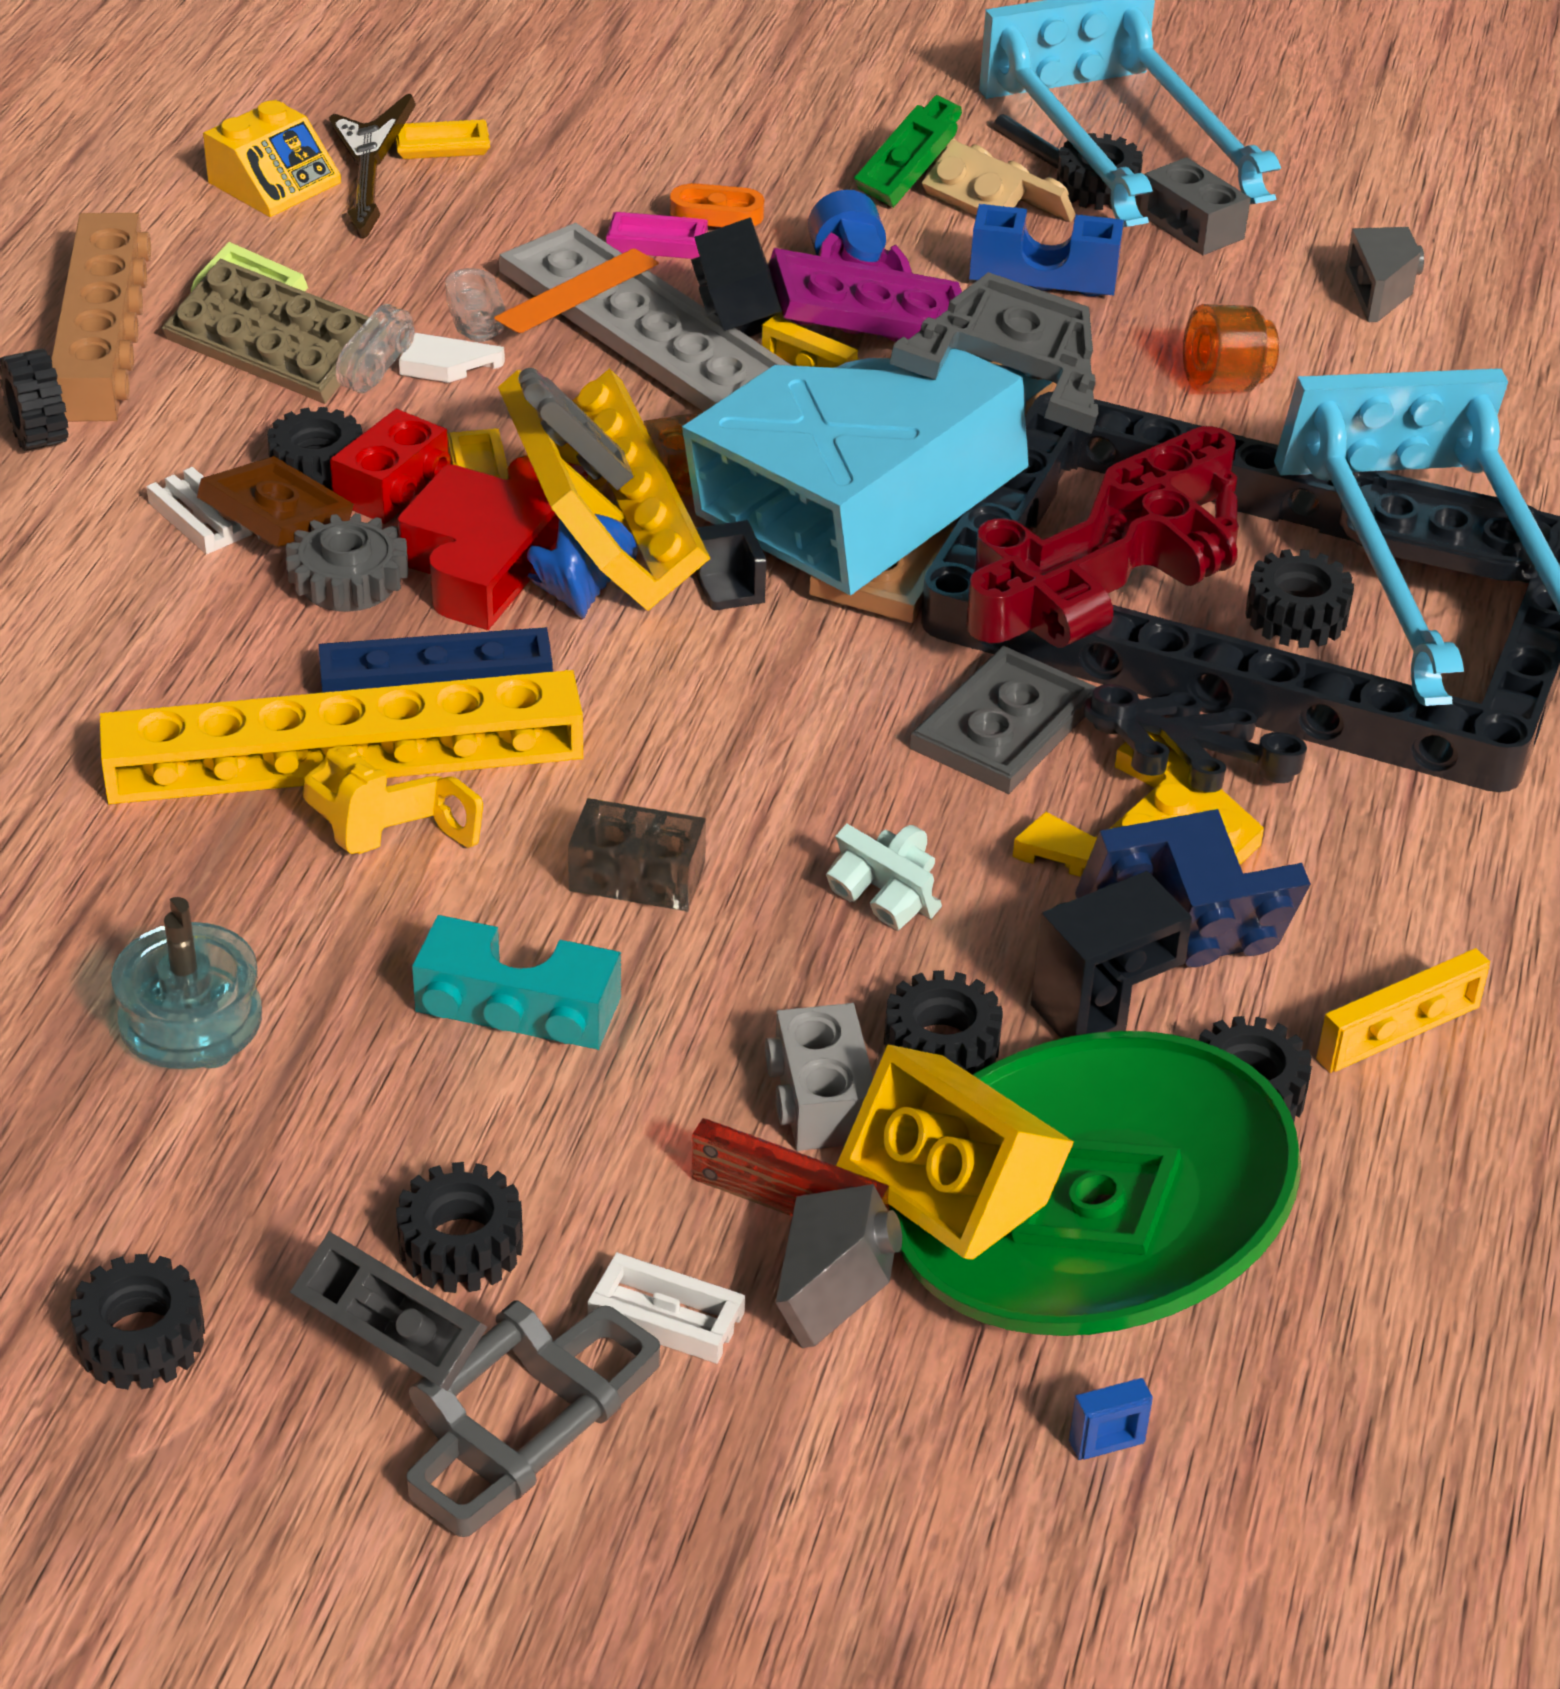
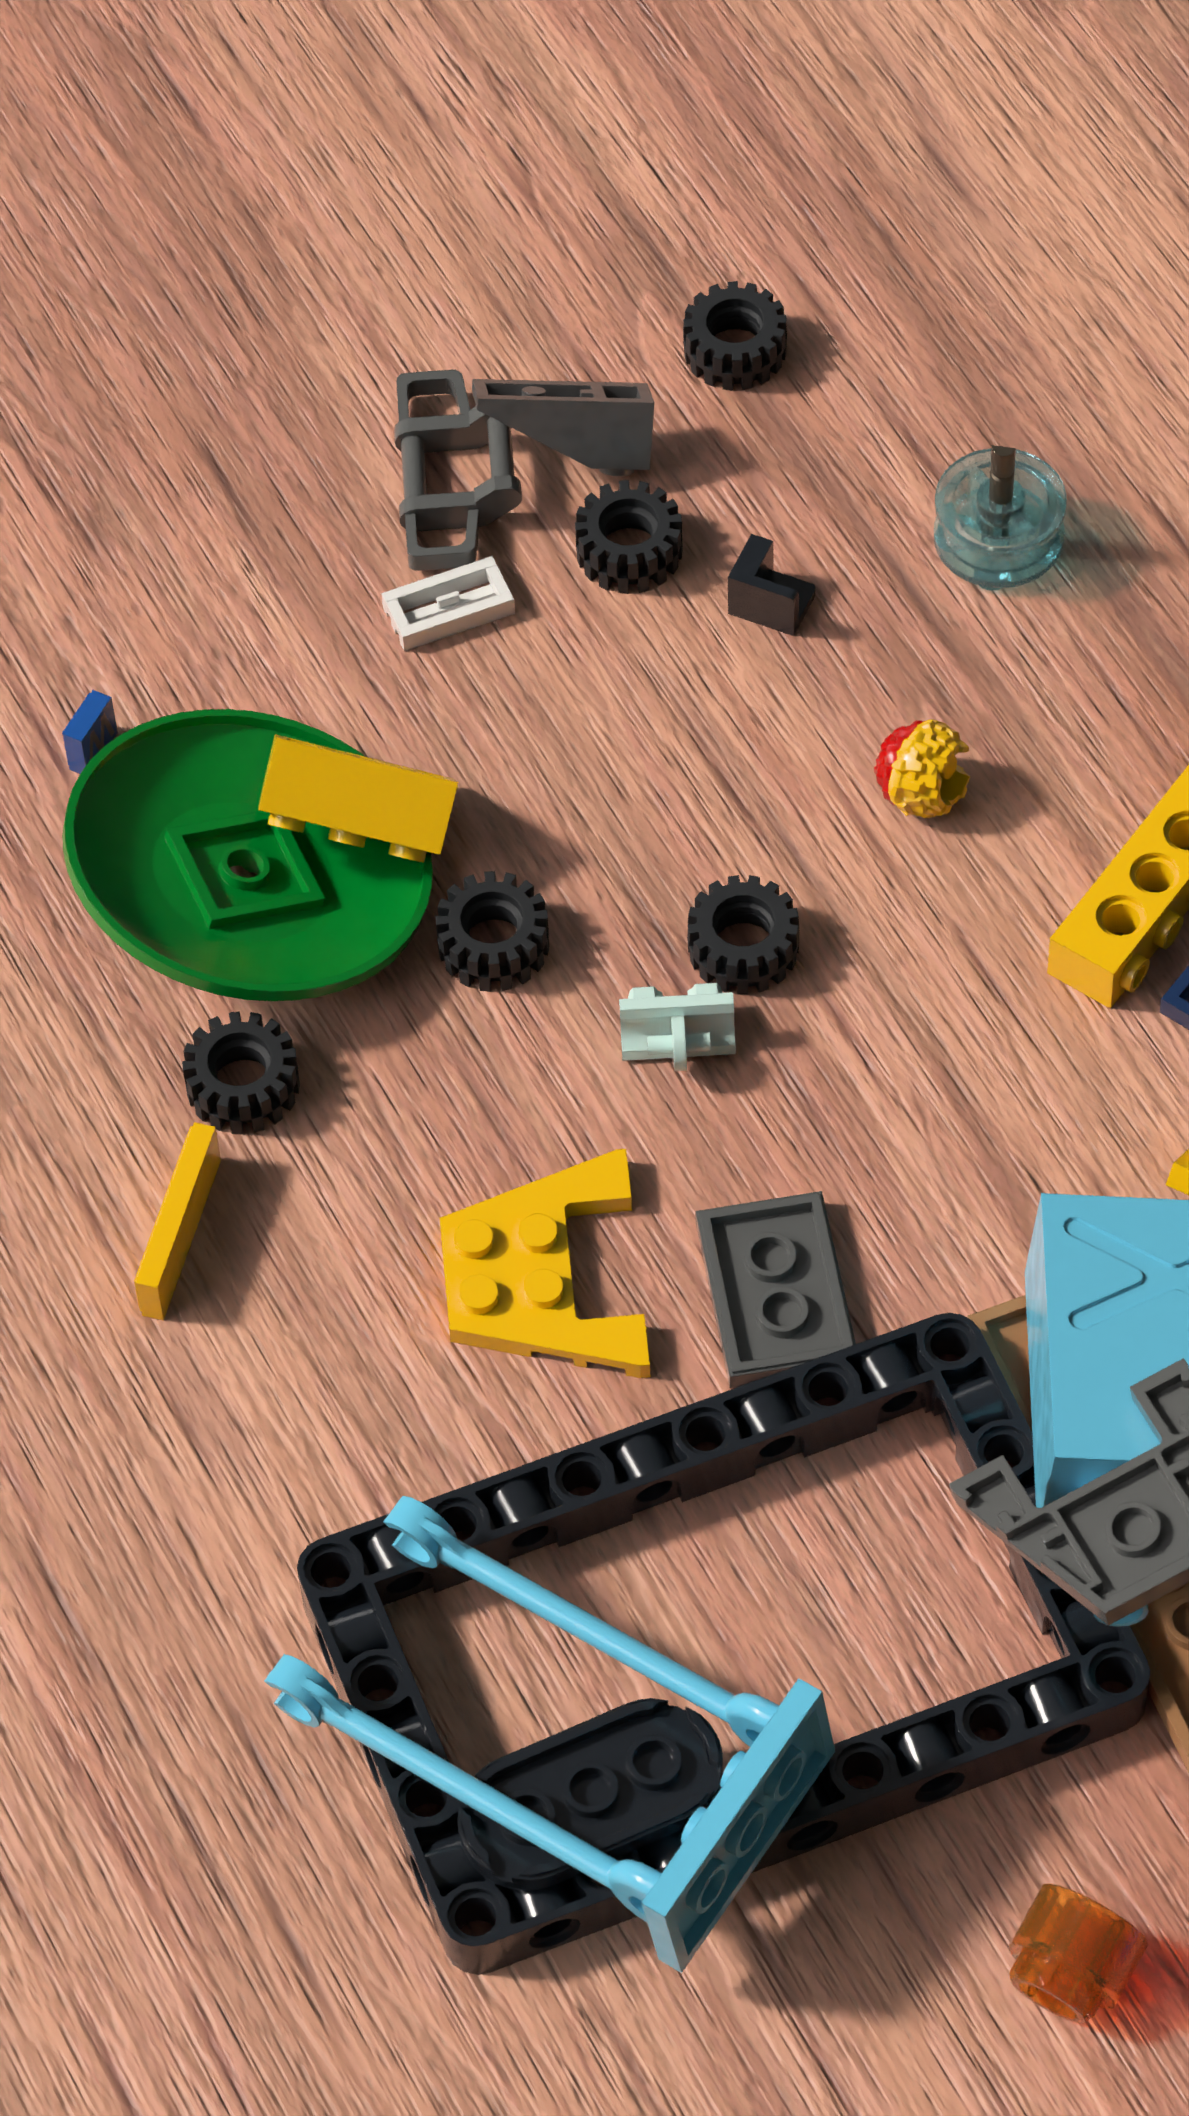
camera: 140 degrees right, 15 degrees up
yellow piece [303,745,483,854] -> none
teal arch [412,915,621,1050] -> none
clear smoke brick [568,798,706,912] -> none
clear red tile [692,1118,889,1217] -> none
light grey brick [765,1003,873,1151] -> none
flat silver slope [776,1184,902,1348] -> none
dark red beam [966,426,1239,648] -> none
black brick [1031,871,1192,1039] -> none
dark blue bracket [1075,809,1311,967] -> none
black plant [1084,684,1307,792] -> none
black tyre [1245,549,1354,648] -> none
none -> black tyre [687,875,799,994]
none -> black panel [728,534,816,636]
none -> yellow piece [874,719,970,818]

